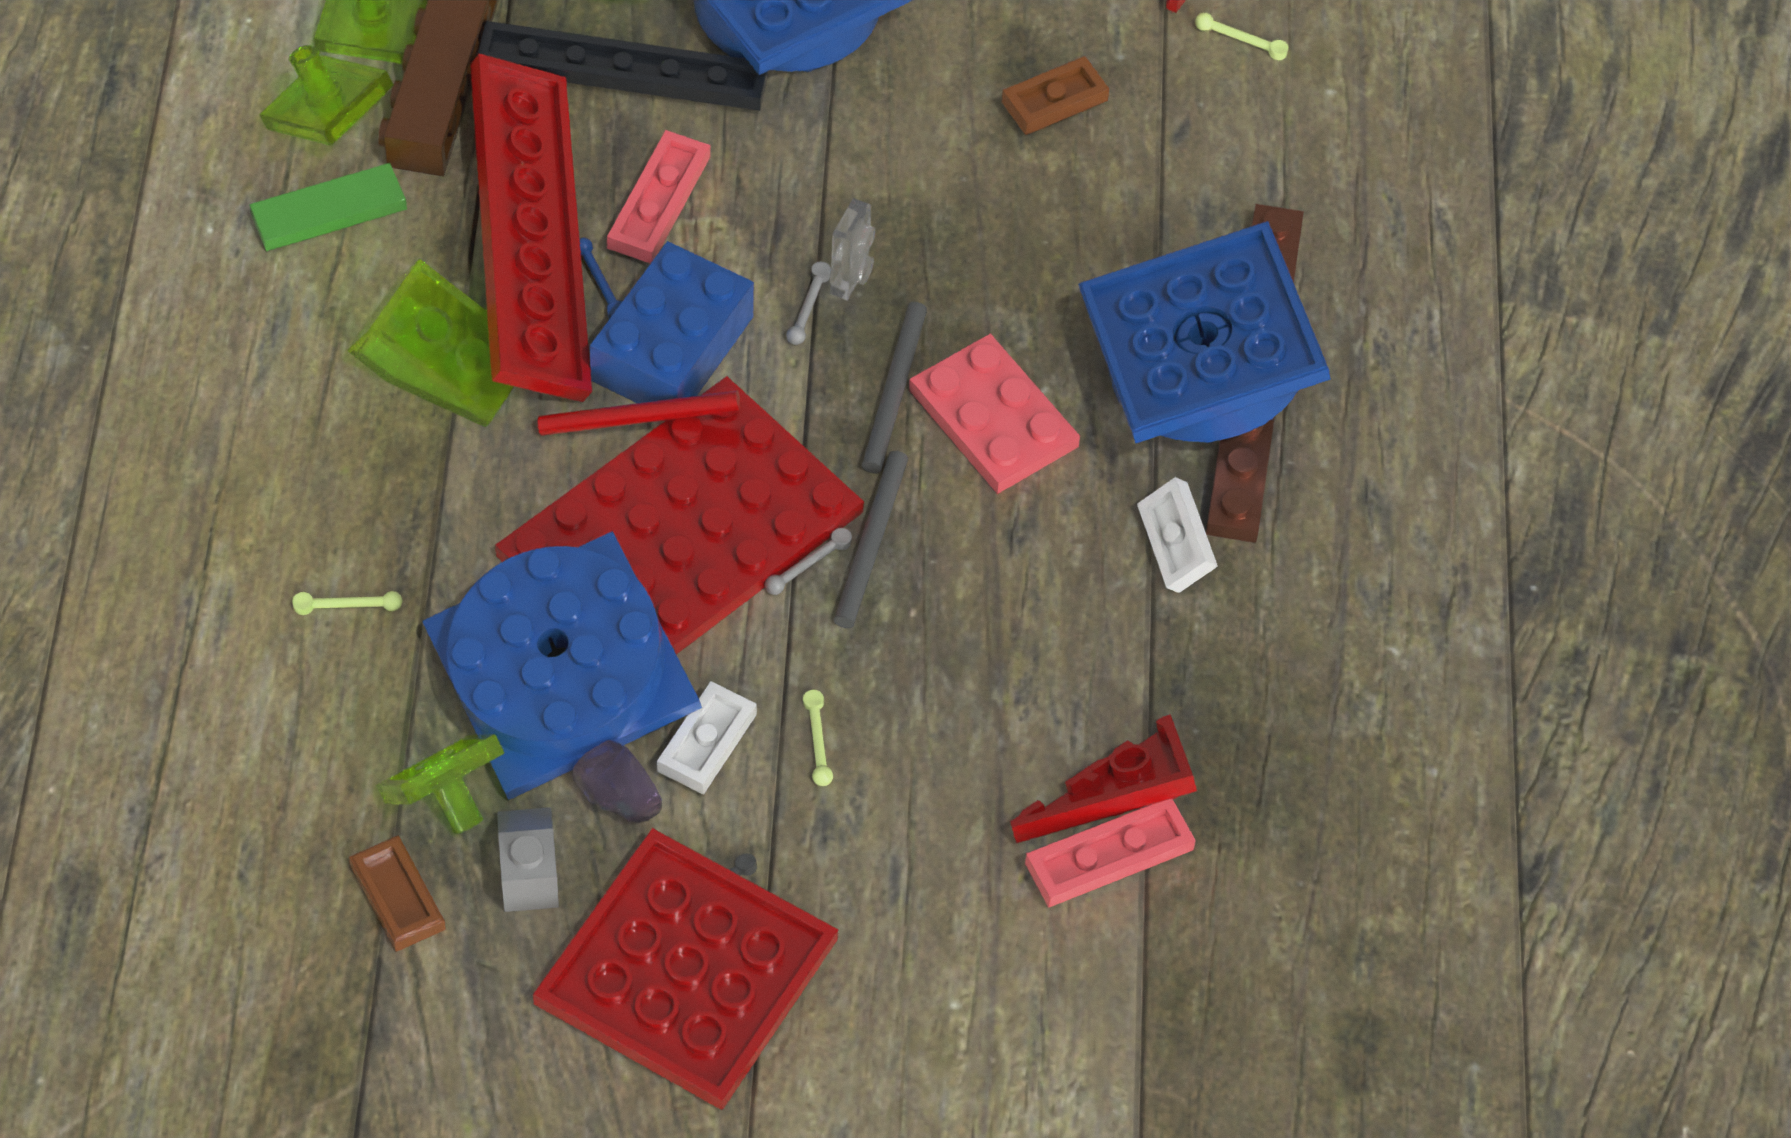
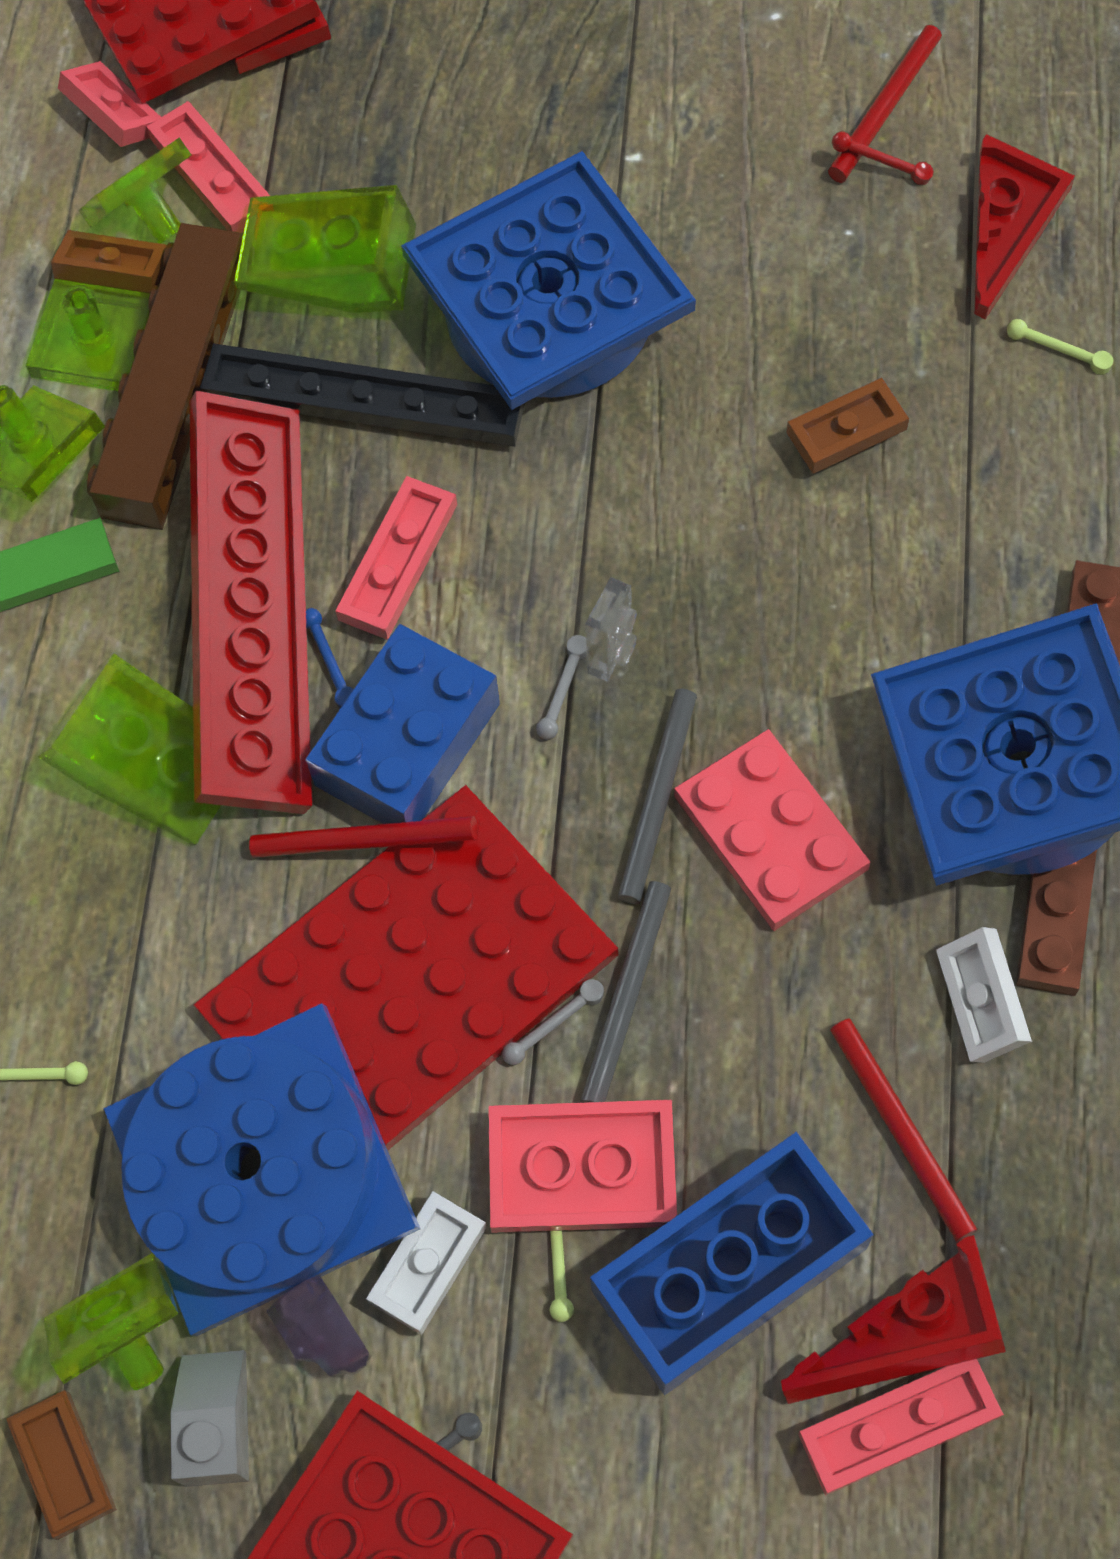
camera: 10 degrees right, 10 degrees up
none -> coral plate [489,1100,677,1233]
none -> blue brick [590,1132,874,1396]
none -> red bar [830,1018,978,1242]

